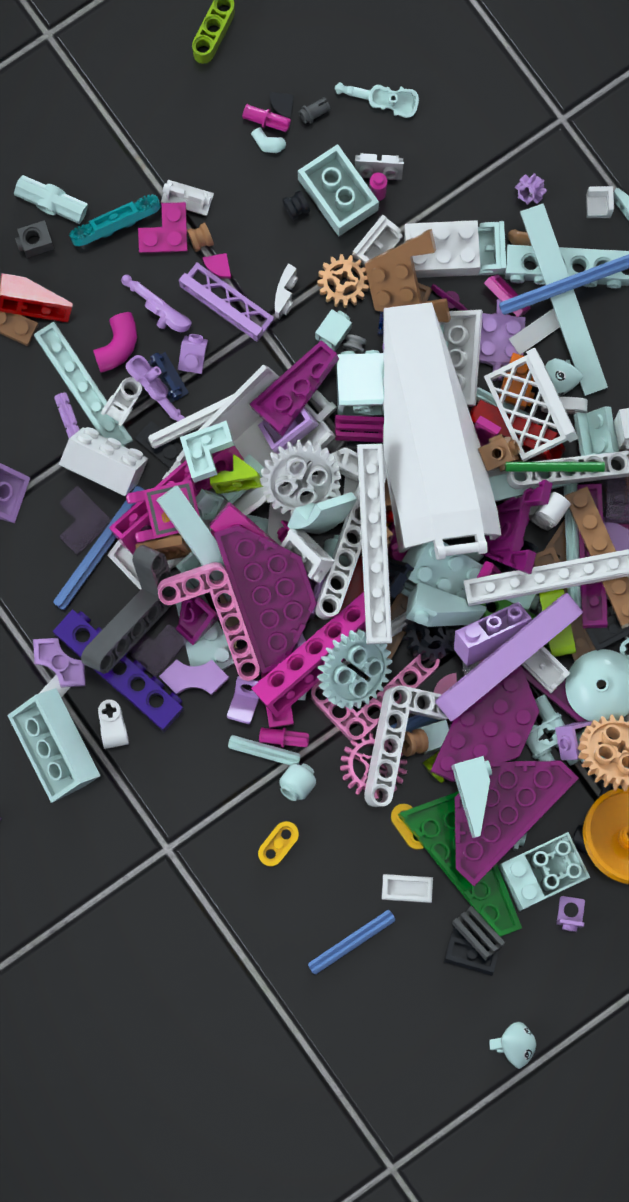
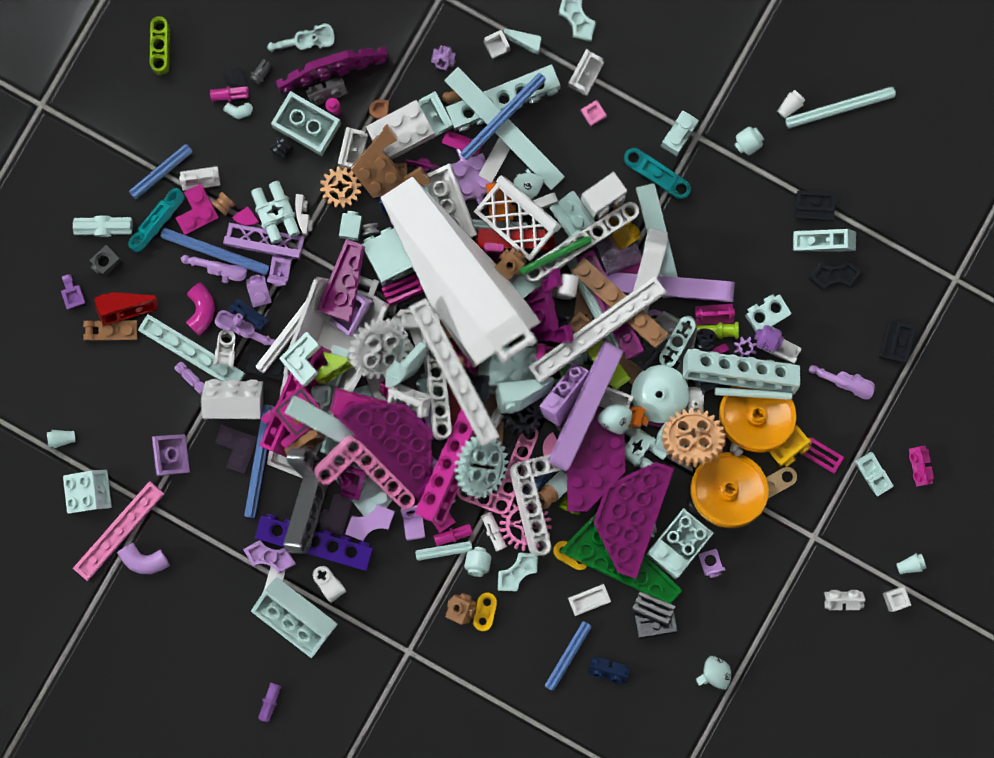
camera: 25 degrees left, 5 degrees up
light aqua slope [451,756,492,838] -> none
lavender bracket [555,721,592,760] -> none
none -> medium blue axle [129,144,192,199]
none -> medium blue axle [161,228,269,275]
none -> light aqua pin [251,181,300,244]
none -> lavender bracket [267,254,292,286]
none -> magenta plate [276,47,388,93]
none -> nougat tile [369,100,389,119]
none -> medium nougat brick [445,593,477,625]
none -> white pin [481,511,507,552]
none -> light aqua tile [498,553,538,591]
none -> dark blue hinge [588,657,630,684]
none -> light aqua piece [597,405,632,434]
none -> orange tile [628,406,649,428]

